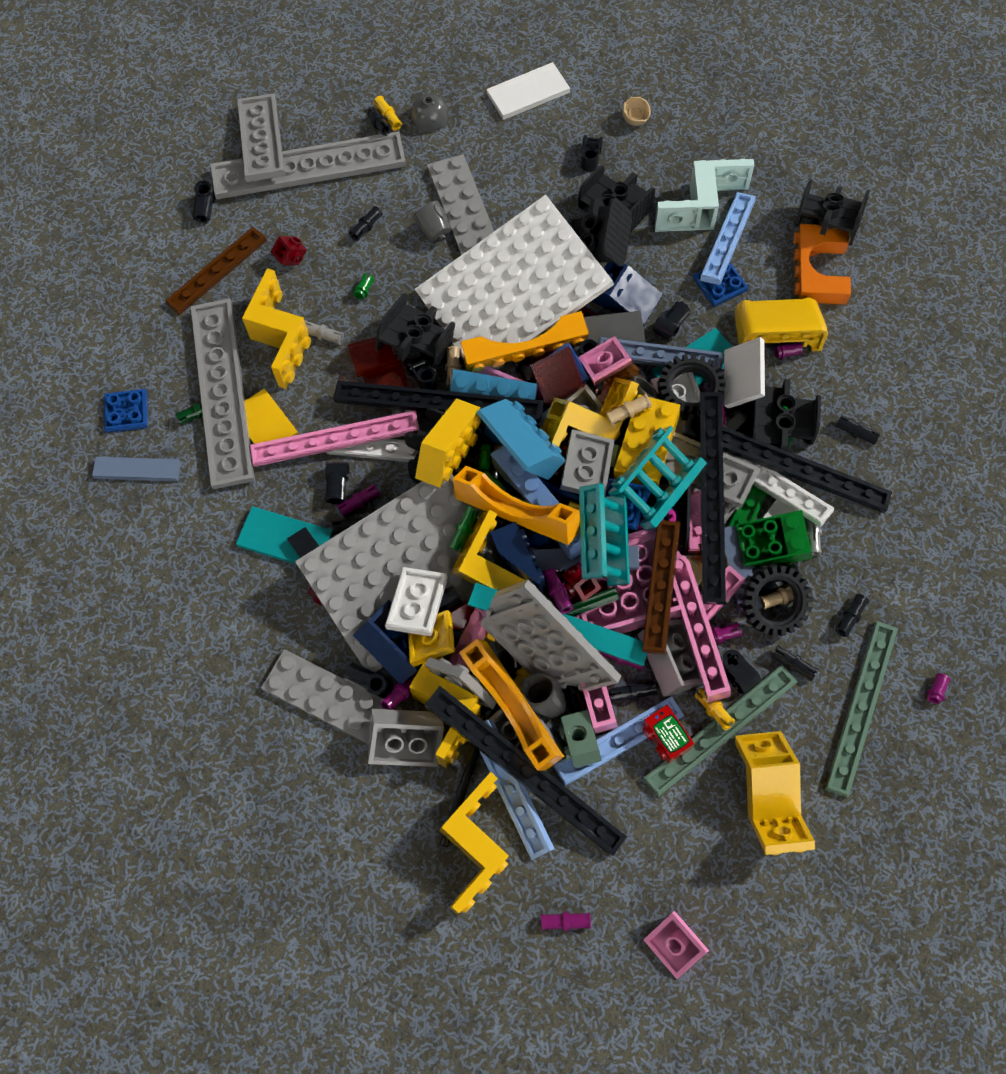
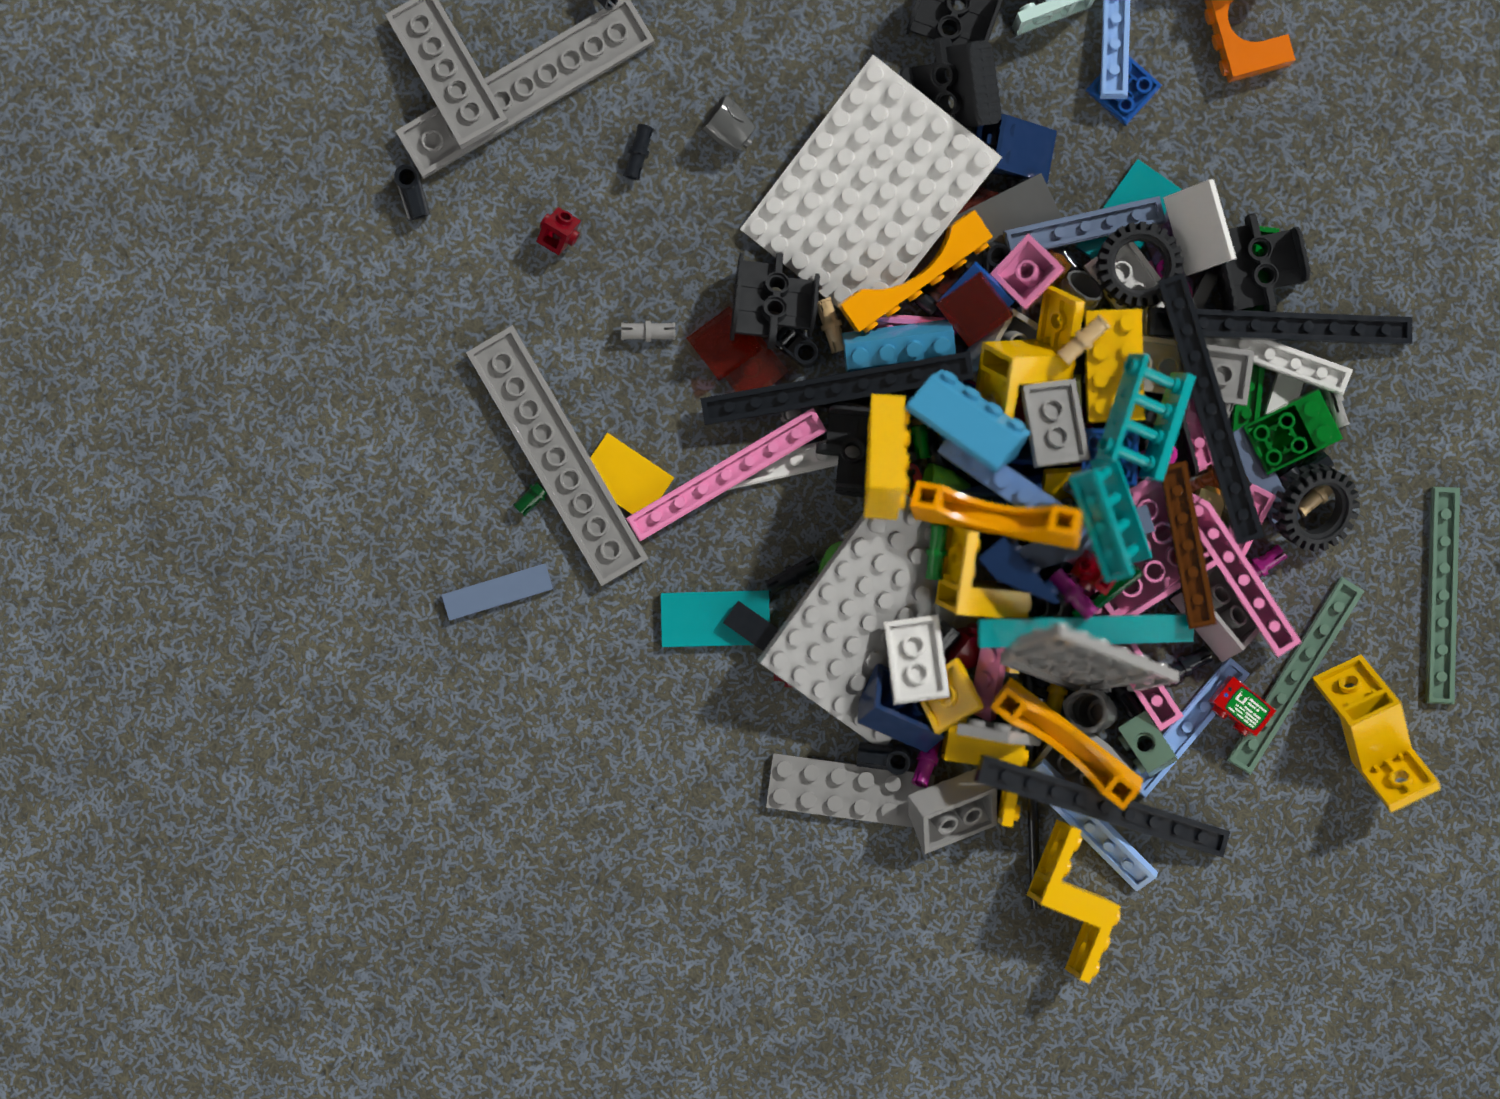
camera: 20 degrees left, 20 degrees up
blue tile [104,389,148,433] -> none
reddish brown tile [165,227,267,315] -> none
yellow bracket [242,268,311,389] -> none
black piece [325,462,349,504] -> none
magenta pin [337,484,380,517] -> none
green pin [353,273,375,300] -> none
light grey plate [427,154,494,255] -> none
magenta pin [541,911,591,932] -> none
bright pink slope [644,911,709,979] -> none
black piece [652,301,691,341] -> none
yellow pin [694,688,735,730] -> none
black piece [720,649,761,695] -> none
yellow windscreen [734,297,828,351] -> none
black pin [771,645,819,681] -> none
magenta pin [774,342,803,360] -> none
black pin [835,415,881,445] -> none
black pin [835,594,869,637] -> none

